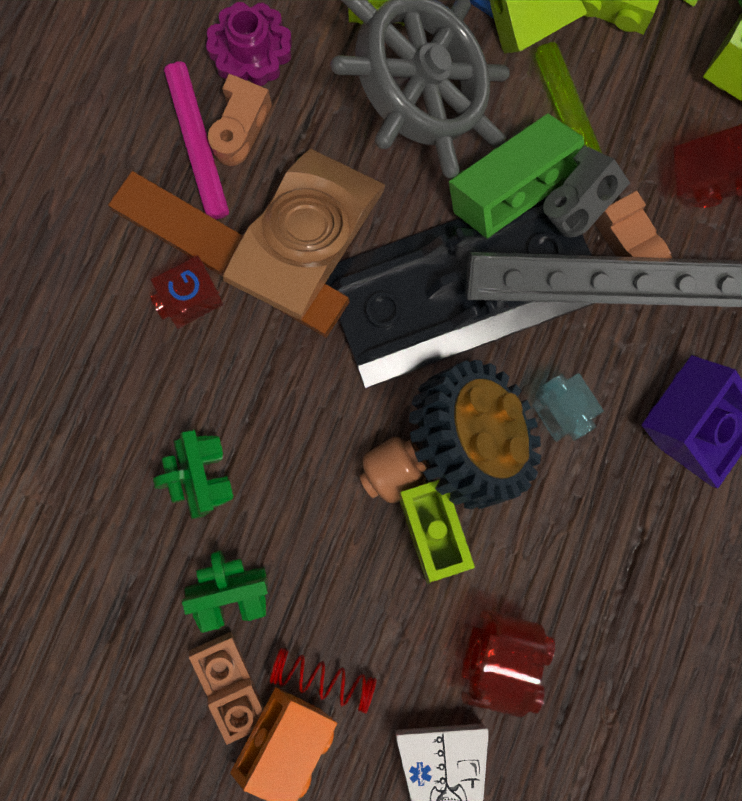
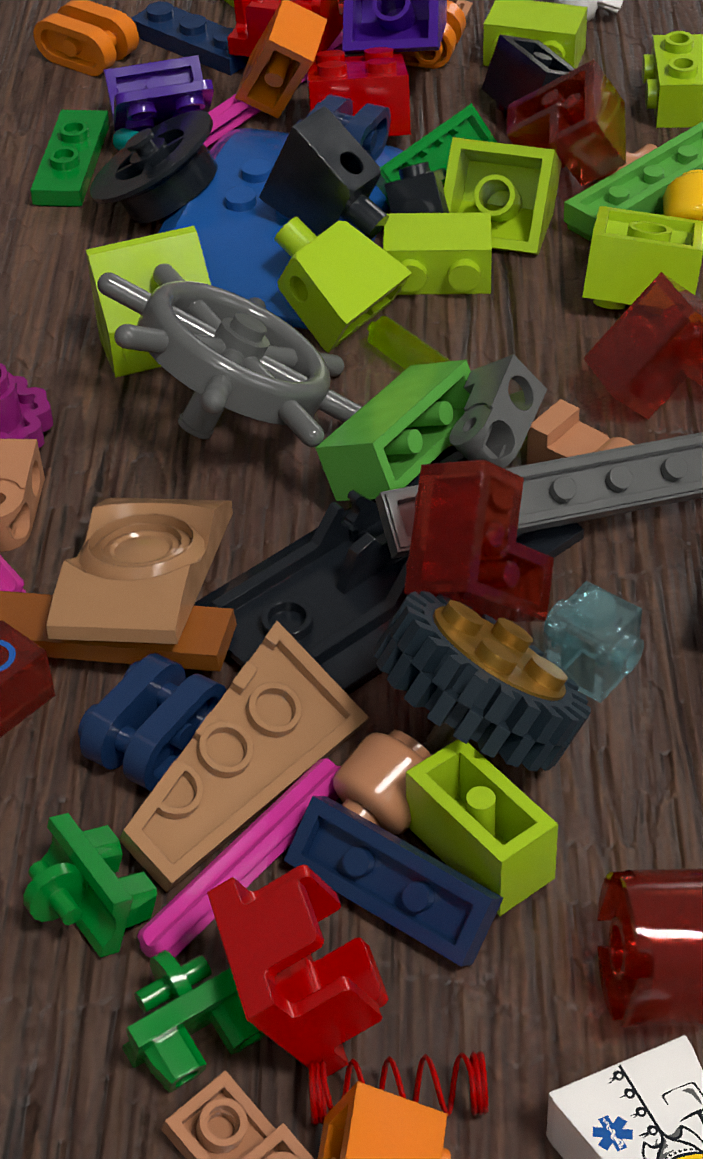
camera: 15 degrees left, 35 degrees down
none -> dark blue brick [78,653,227,792]
none -> medium nougat wing [119,621,369,893]
none -> dark pink axle [137,758,341,958]
none -> red panel [207,865,388,1077]
none -> dark blue plate [284,796,503,966]
none -> clear red brick [404,460,554,622]

